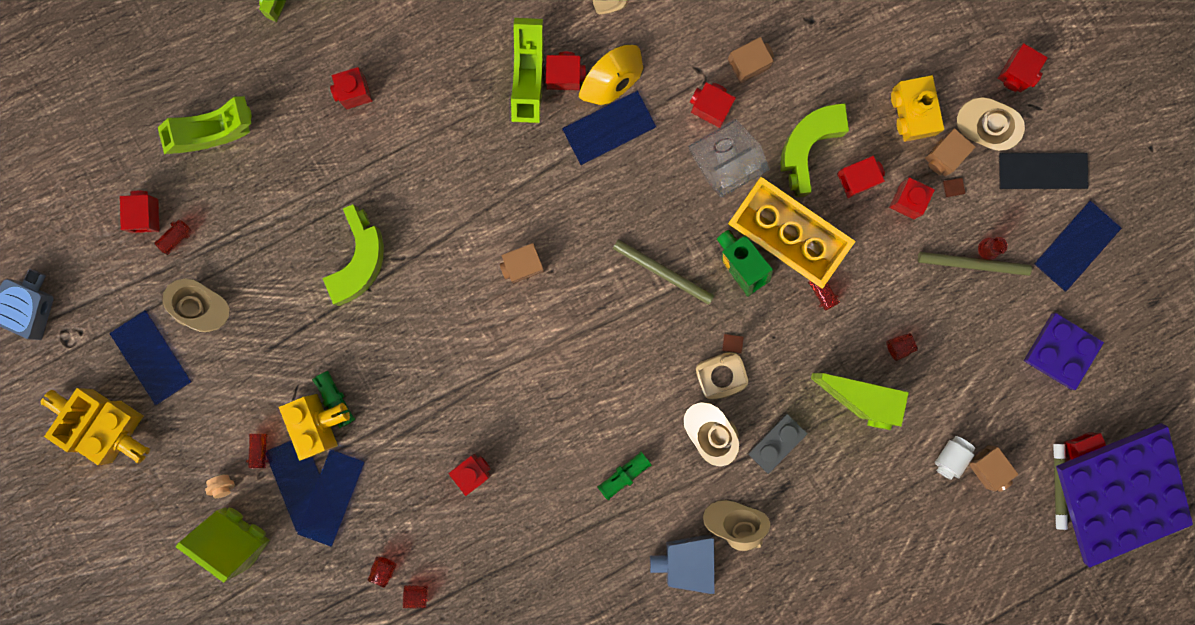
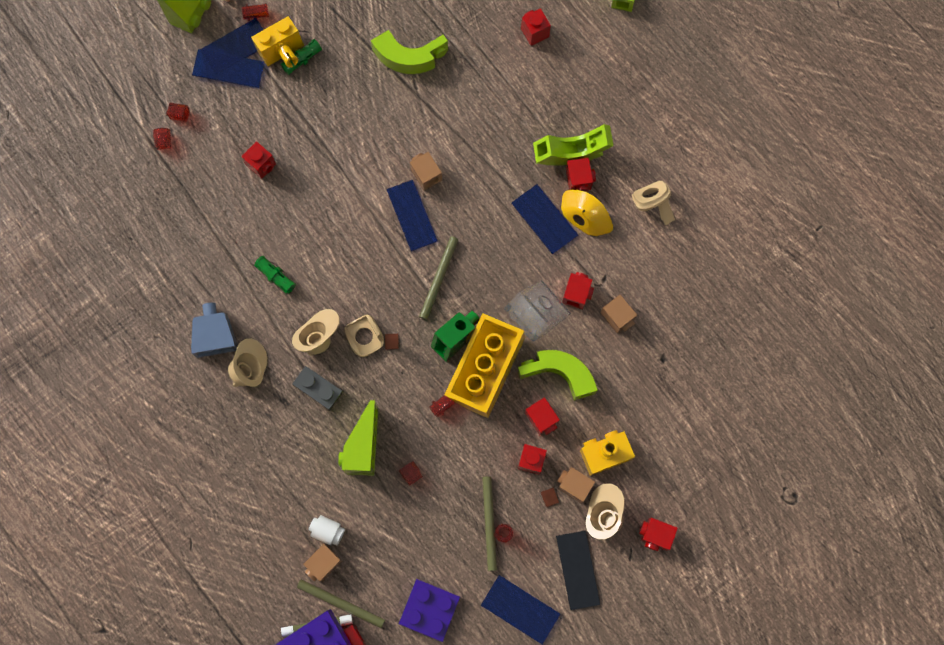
camera: 85 degrees right, 10 degrees down
none -> olive bar [297,579,385,628]
none -> clear blue piece [386,180,438,252]

